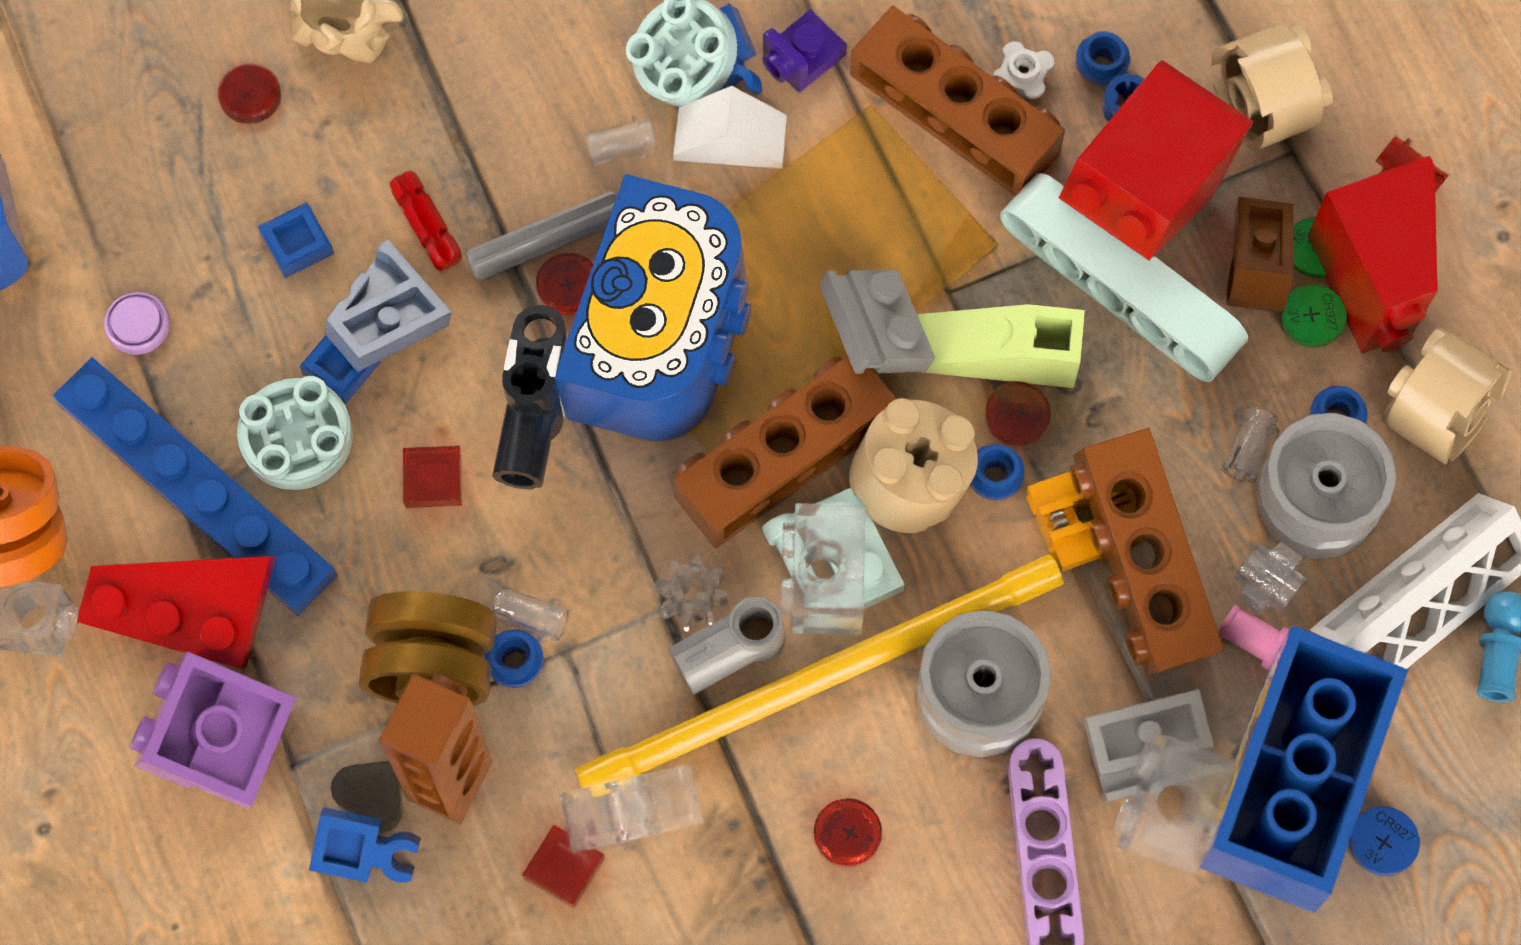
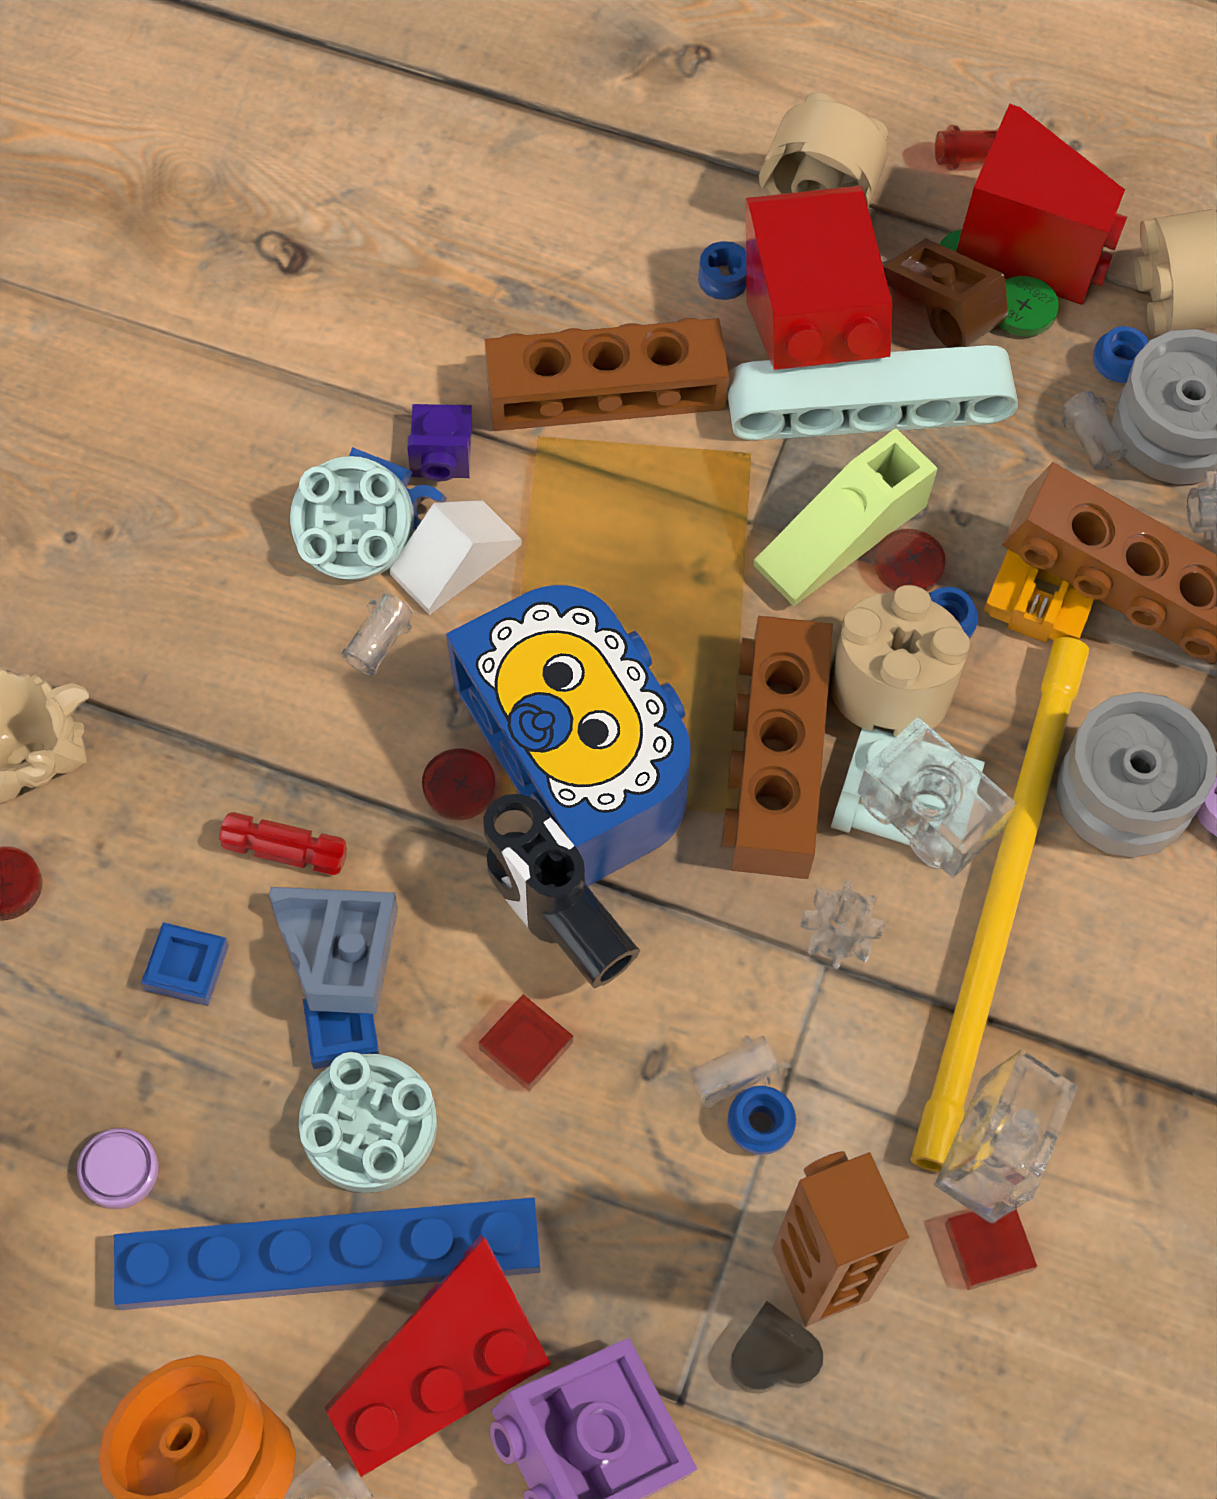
camera: 50 degrees left, 5 degrees down
blue plate [309,807,421,883] -> none
pearl gold wheel [358,591,497,706] -> none
light grey axle [466,191,617,280] -> none
light grey piece [668,597,785,695] -> none
clear red piece [813,798,882,868] -> none
light grey plate [819,270,935,374] -> none
white plate [993,42,1054,99] -> none
blue plate [1076,31,1130,85] -> none

